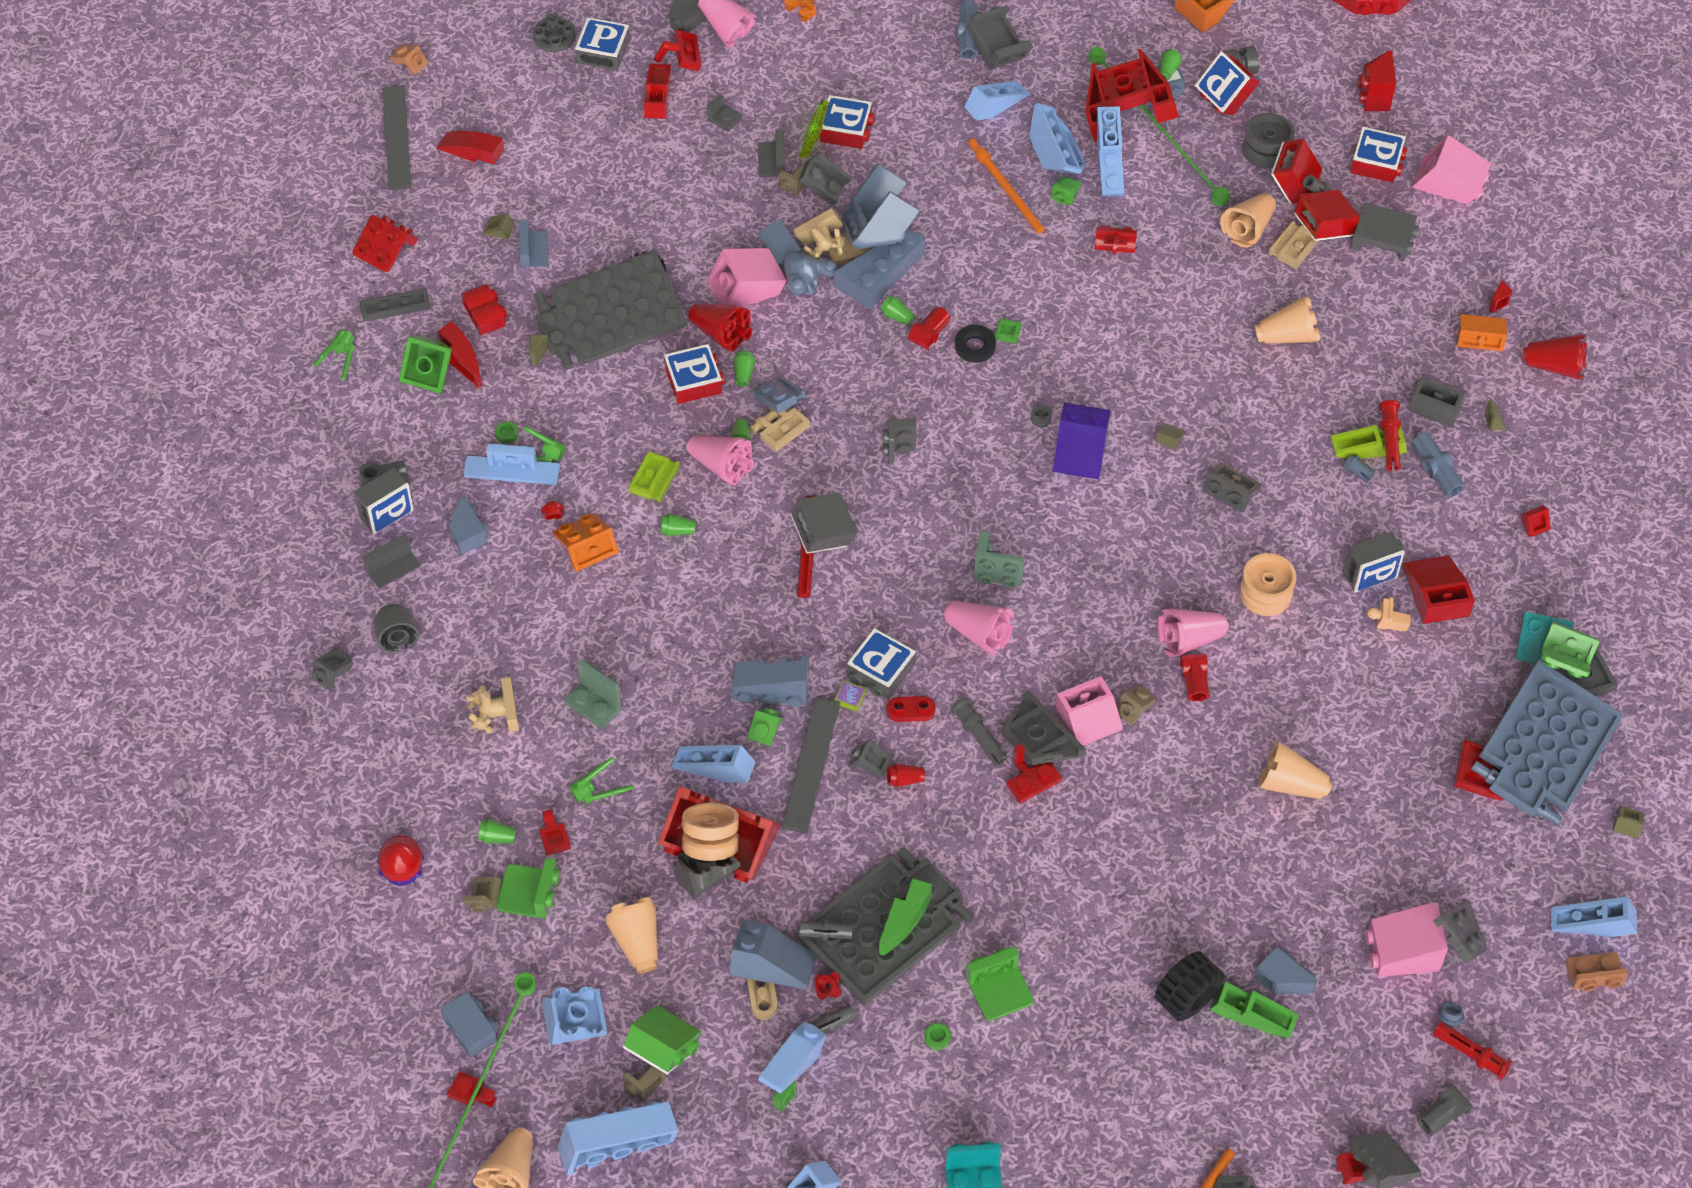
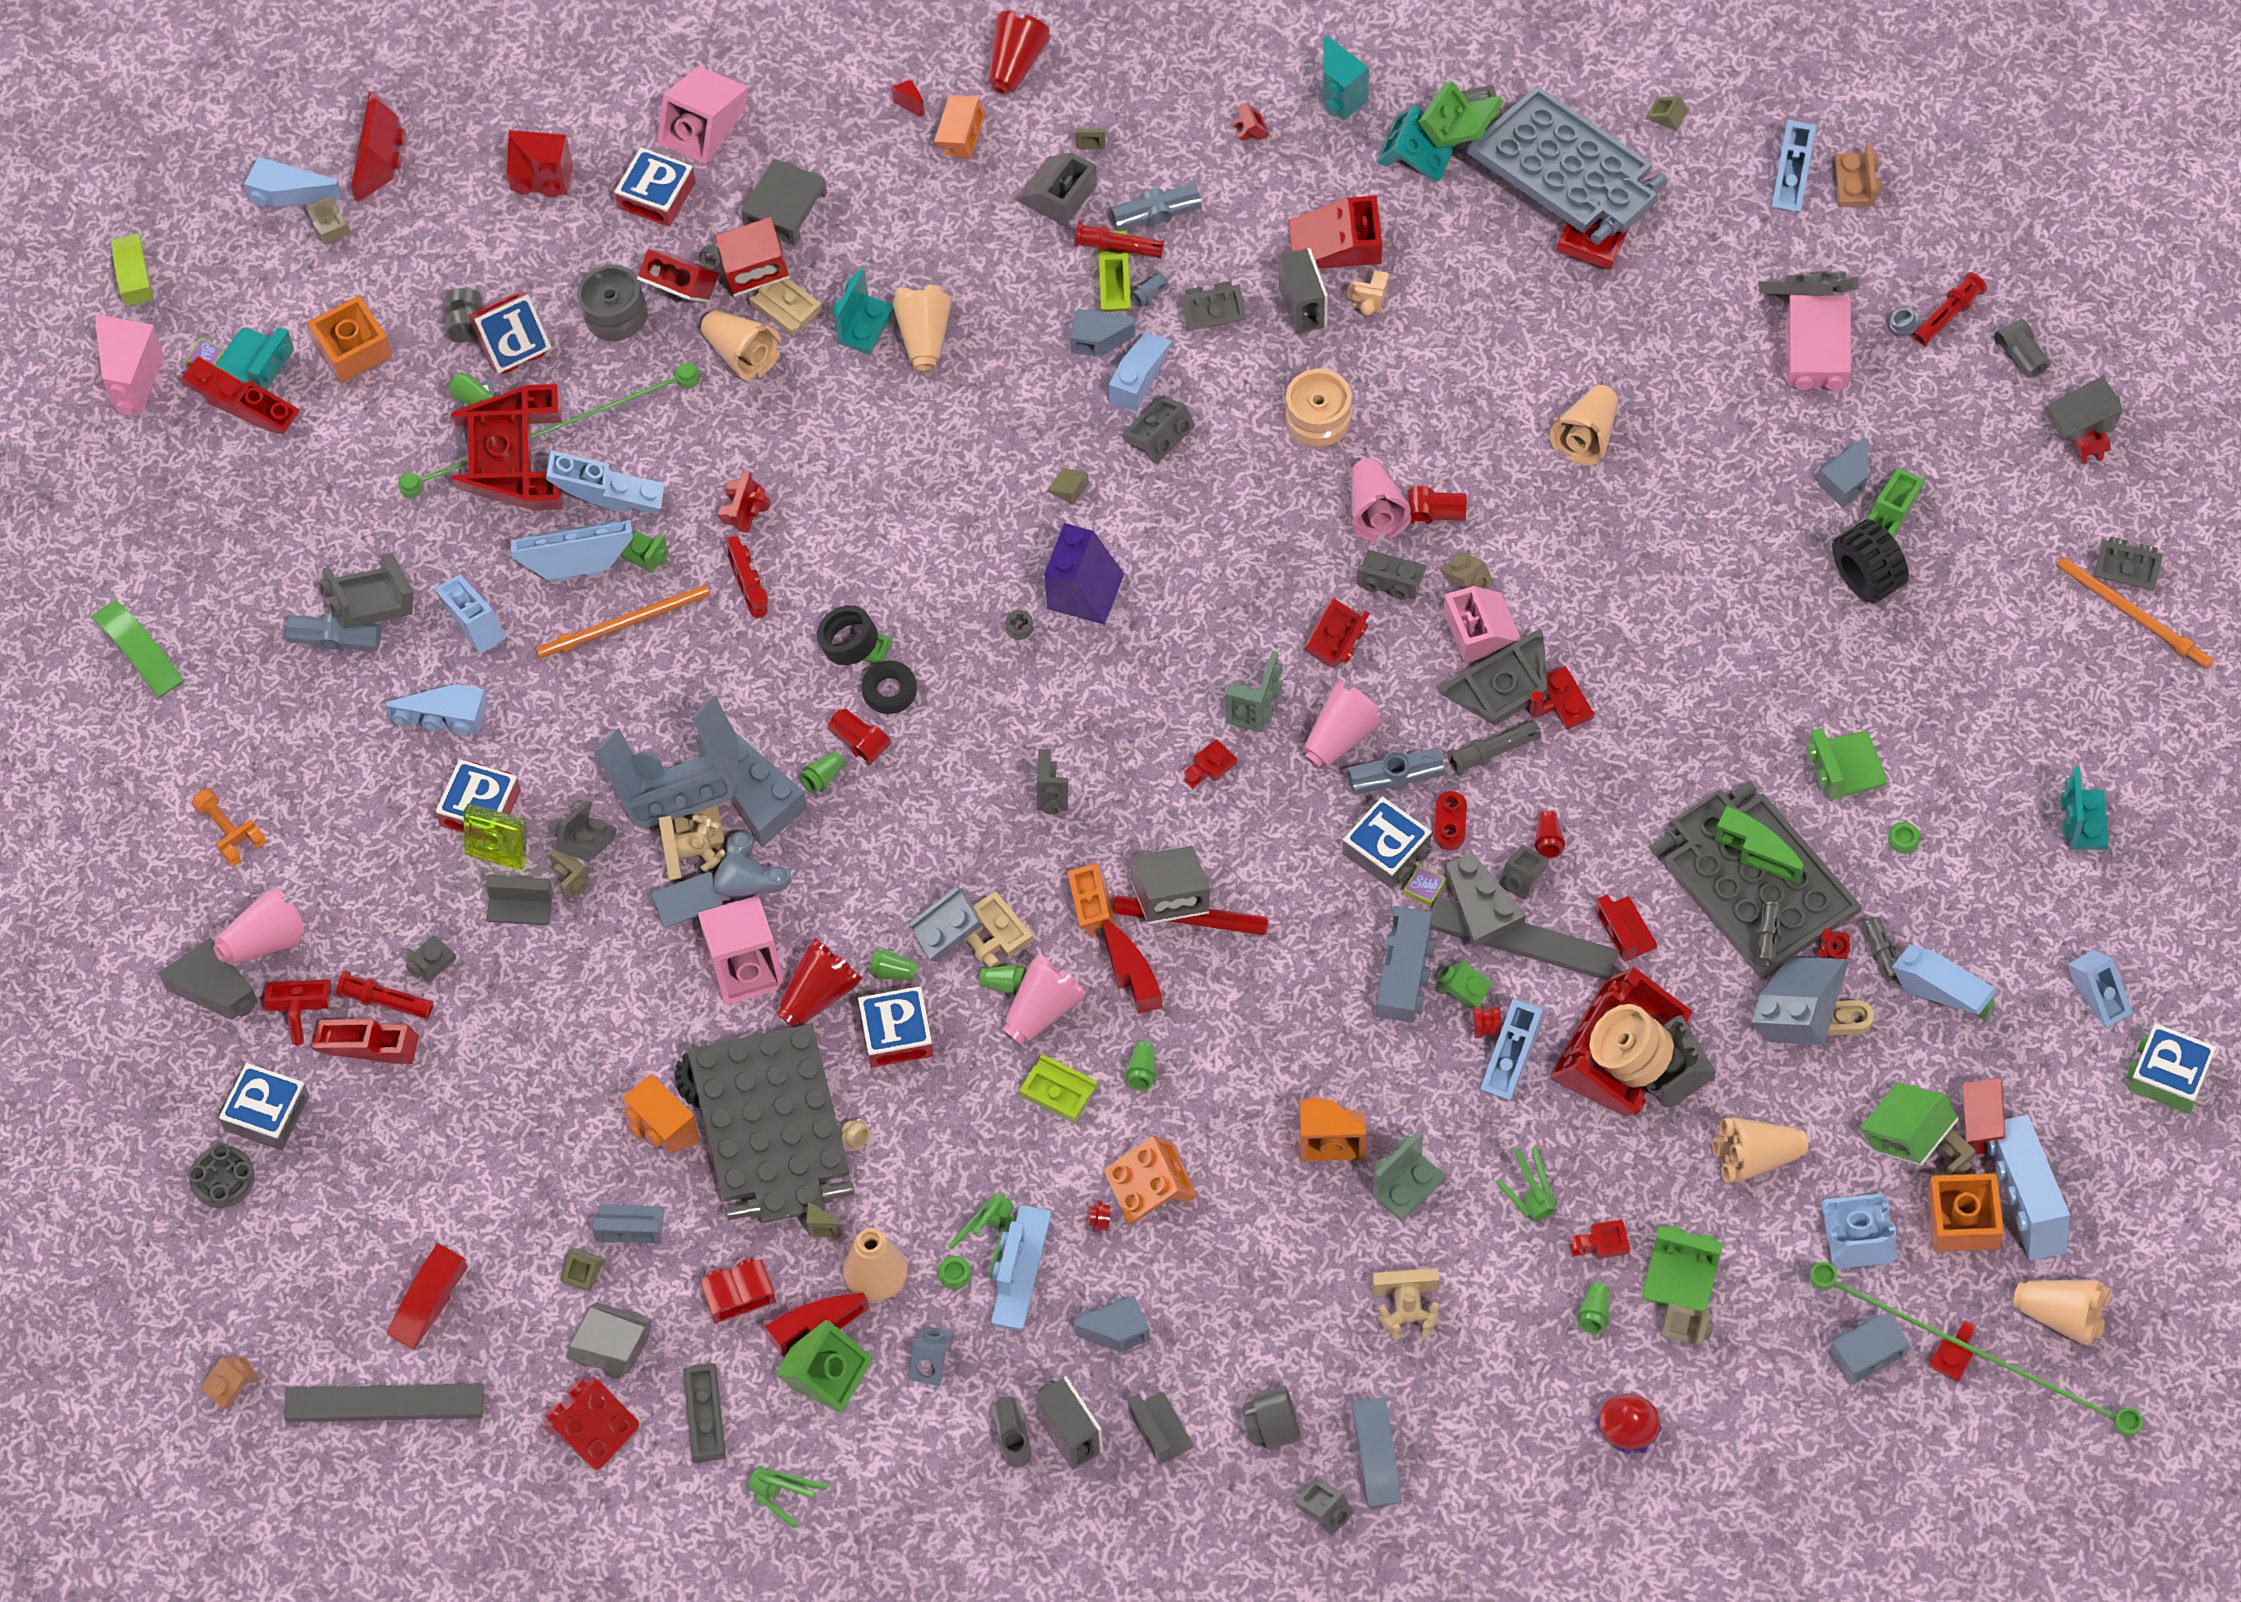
camera: 80 degrees left, 5 degrees up
none -> red pin [336,971,434,1020]
none -> light blue slope [385,684,488,736]
none -> slope [566,1302,652,1379]
none -> orange slope [622,1073,700,1154]
none -> red hinge [727,535,768,619]
none -> black tyre [816,605,878,665]
none -> teal bracket [832,268,894,355]
none -> tan plate [841,1119,871,1149]
none -> light nougat cone [843,1228,908,1301]
none -> sand blue bracket [908,1326,954,1386]
none -> orange hinge [1067,863,1117,936]
none -> sand blue slope [1070,308,1136,357]
none -> red slope [1102,920,1163,1014]
none -> light blue slope [1109,332,1172,412]
none -> dark grey bracket [1179,281,1247,332]
none -> red plate [1184,739,1238,789]
none -> orange slope [1300,1097,1366,1161]
none -> red bracket [1303,597,1370,668]
none -> teal slope [1323,35,1369,121]
none -> sand blue piece [1347,748,1445,795]
none -> sand blue slope [1352,1397,1401,1508]
none -> dark grey bracket [1357,550,1426,600]
none -> wing [1445,852,1526,948]
none -> red wheel [1473,1006,1501,1039]
none -> red panel [1595,894,1657,962]
none -> orange slope [1927,1173,2004,1252]
none -> panel [1963,1078,2006,1155]

